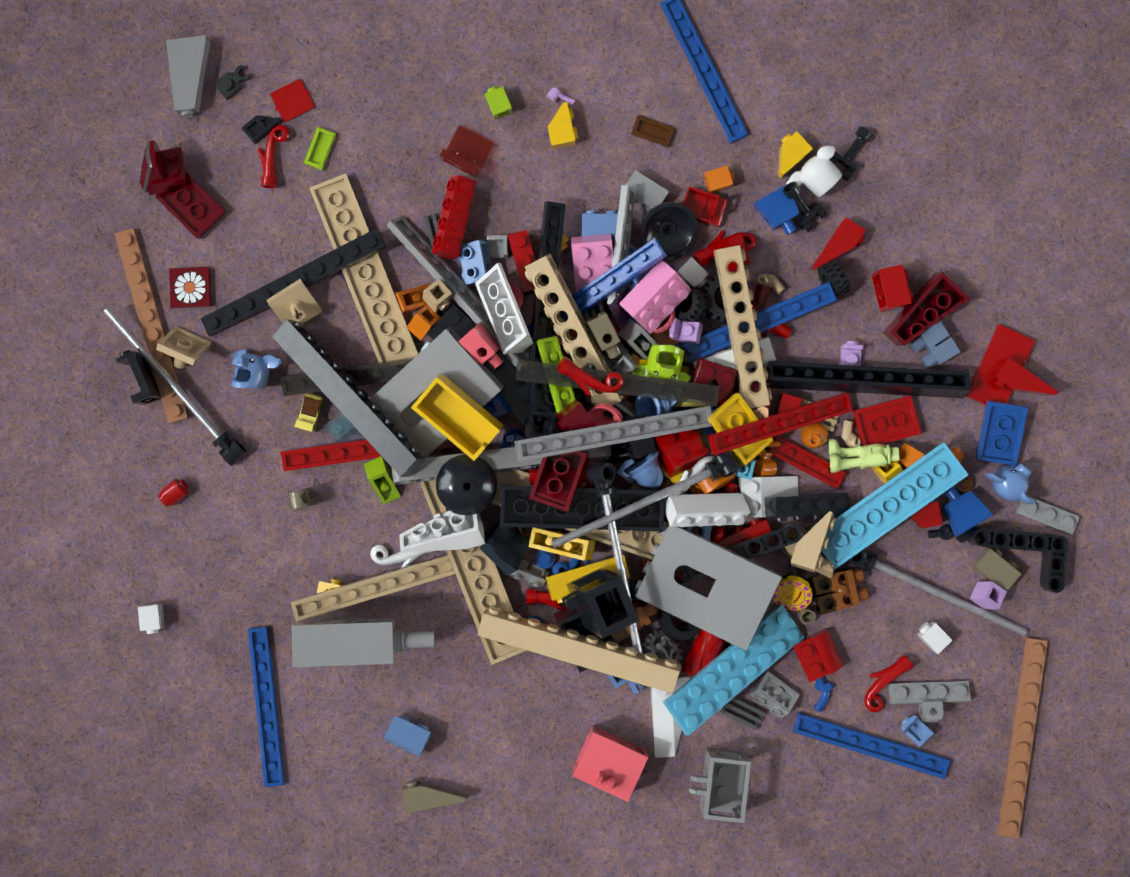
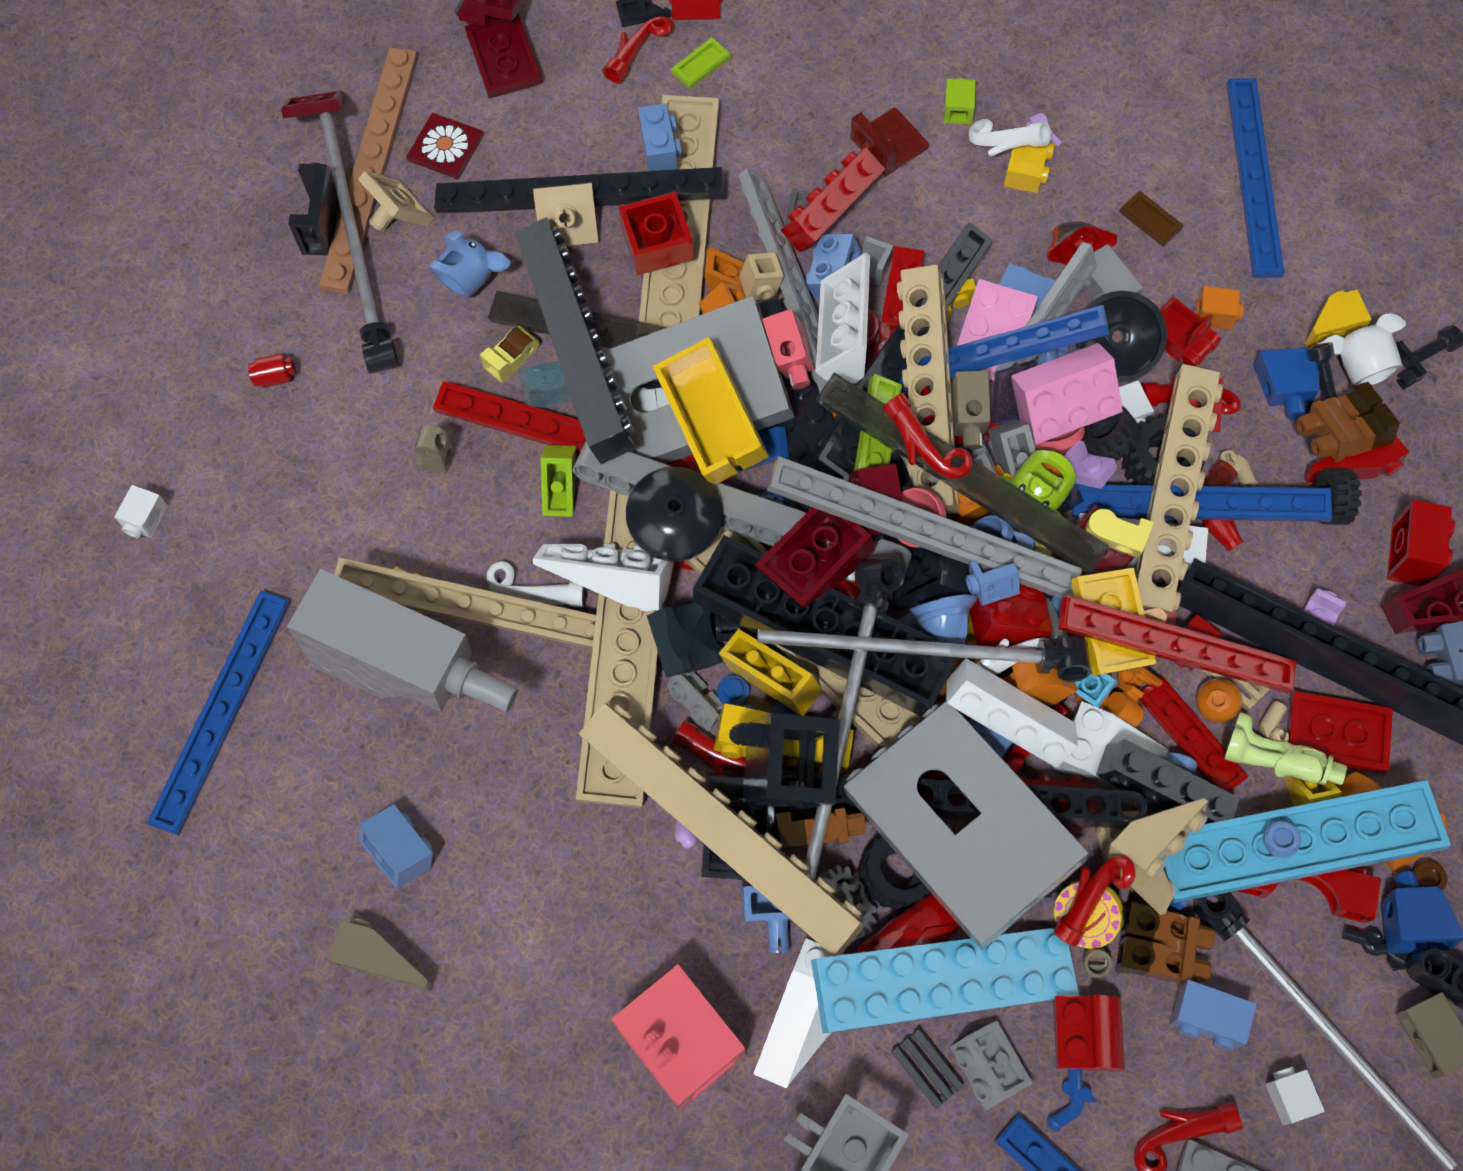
camera: 25 degrees right, 20 degrees down
lavender brick [970,581,1007,609] -> none
none -> dark red tile [281,90,345,119]
none -> red brick [619,192,694,275]
none -> medium blue brick [638,103,681,171]
none -> medium blue bracket [966,560,1020,606]
none -> white plant [968,119,1051,157]
none -> red hat [1047,221,1118,265]
none -> red plant [1054,854,1136,946]
none -> light yellow leg [1085,509,1154,558]
none -> medium blue tile [1164,752,1197,774]
none -> medium blue brick [1170,980,1257,1051]
none -> medium blue tile [1263,821,1301,858]
none -> dark orange hips [1296,381,1400,462]

